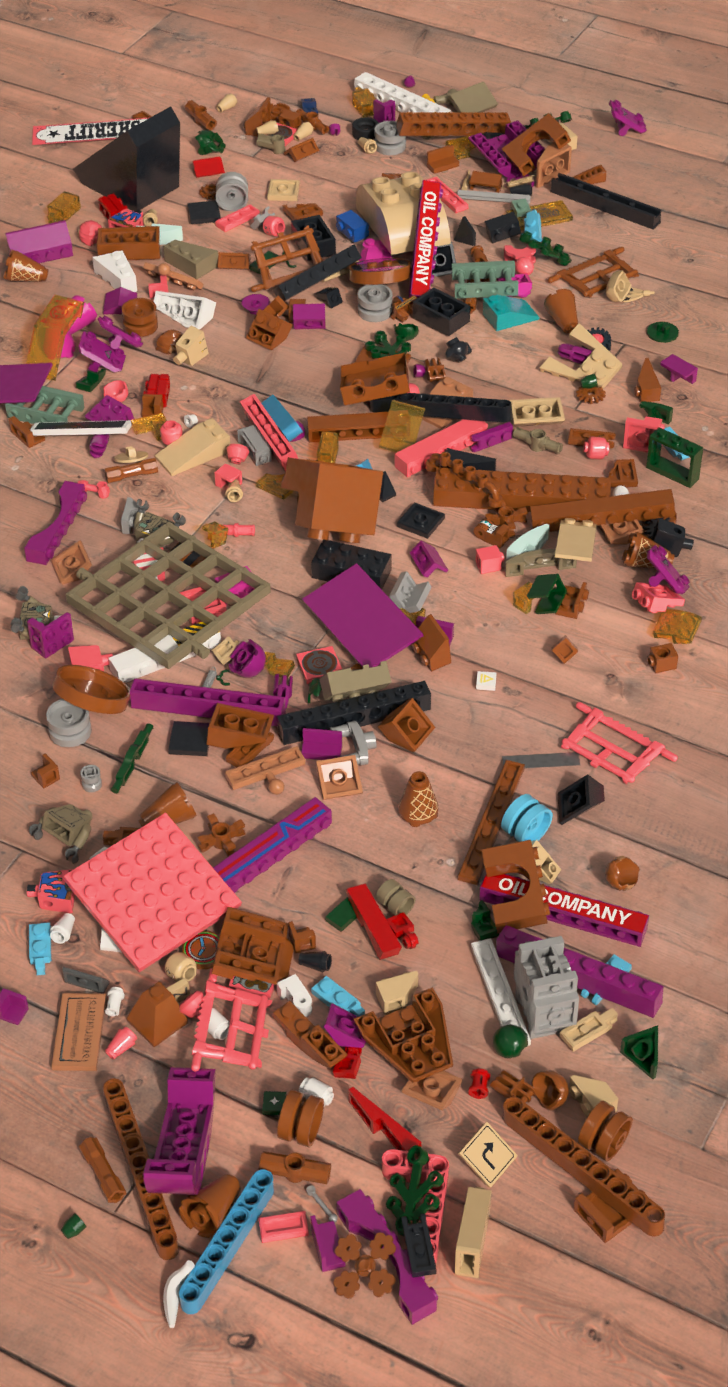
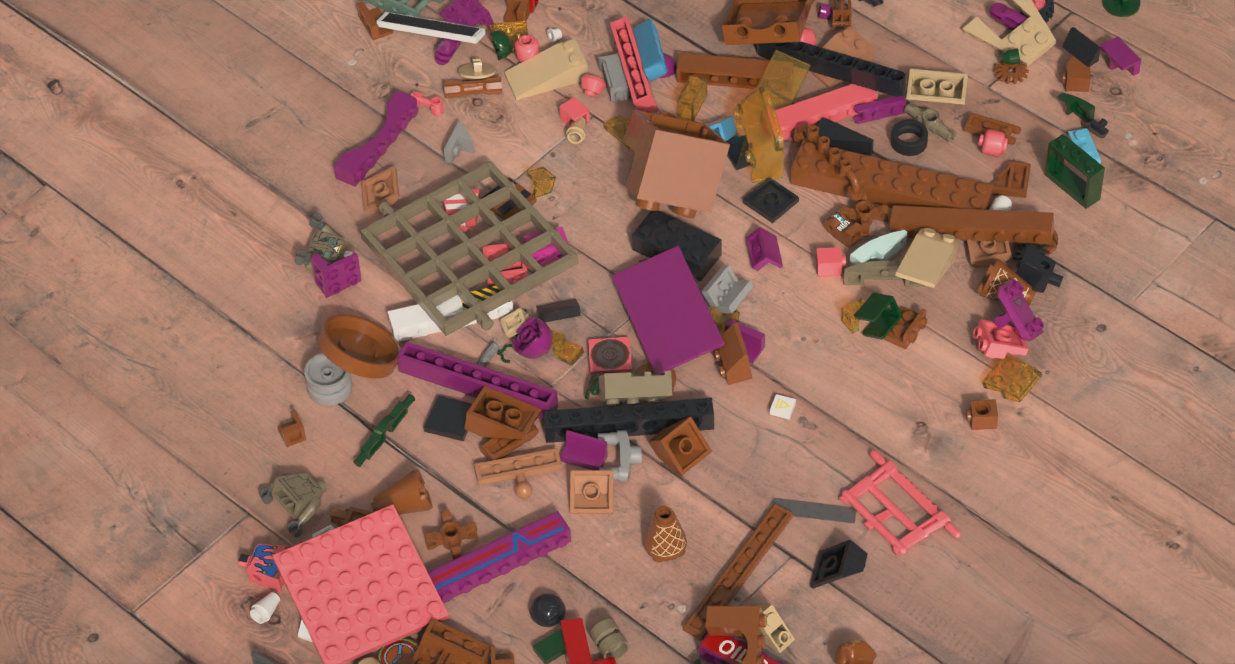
camera: 15 degrees right, 5 degrees up
medium azure hinge [29,922,52,975] -> none
coral torso [68,645,113,671] -> none
light grey wheel [80,765,102,792] -> none
torso [133,499,186,548] -> none
coral pin [218,523,255,537] -> none
magenta arm [273,674,293,709] -> none
medium azure wheel [501,794,553,842] -> none
dark orange panel [551,635,579,664] -> none
coral plate [623,416,665,453] -> none
none -> dark green hair [490,30,513,61]
none -> black piece [529,594,566,627]
none -> black slope [536,299,580,323]
none -> clear yellow windscreen [733,86,784,183]
none -> black tyre [891,119,928,156]
none -> black slope [1062,27,1100,67]
none -> black piece [1081,118,1109,138]

